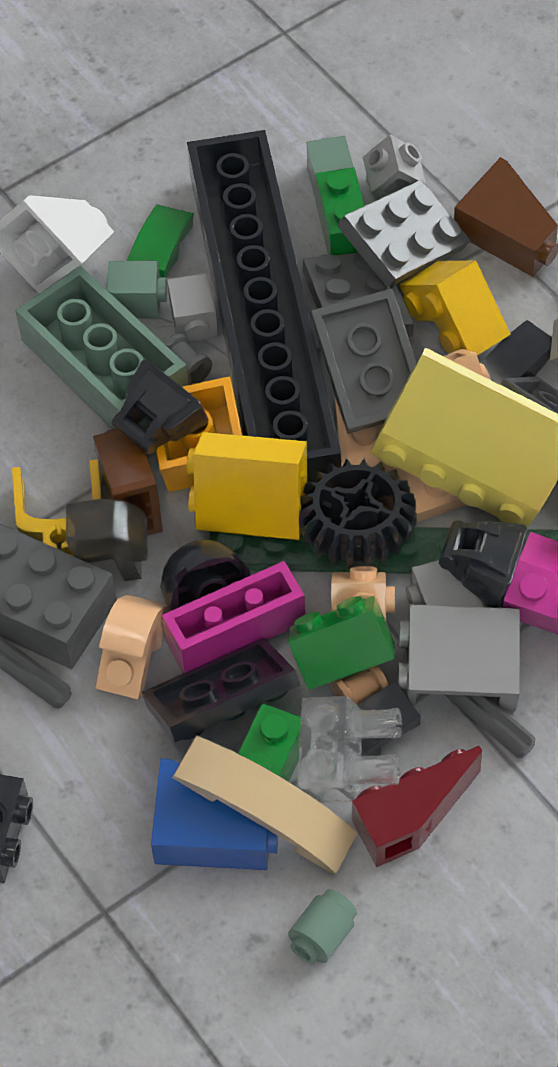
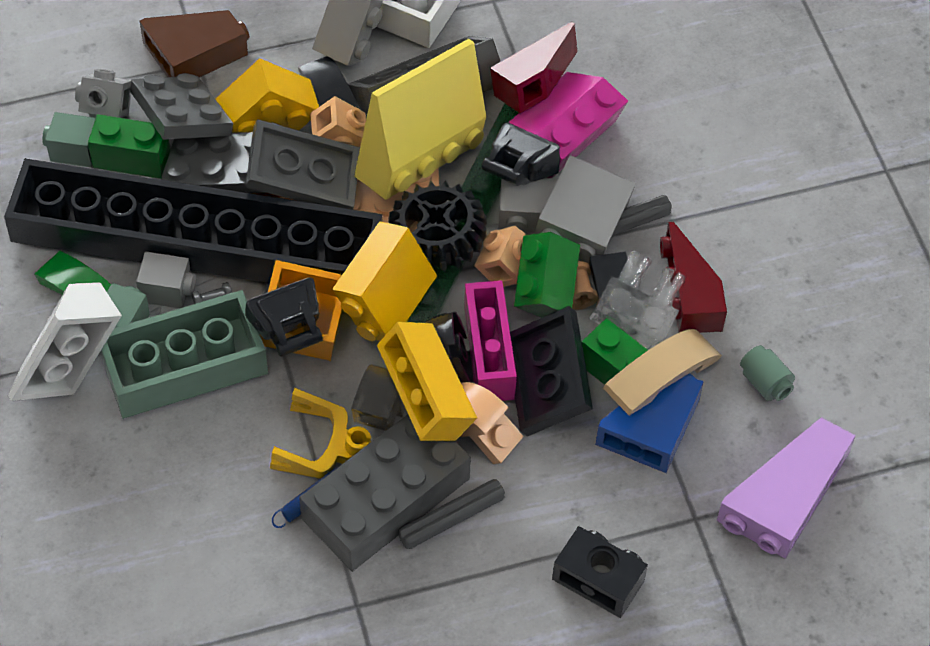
camera: 75 degrees left, 0 degrees up
reddish brown slope [93,428,163,542] -> none
none -> yellow brick [377,322,477,441]
none -> lavender slope [717,417,856,559]

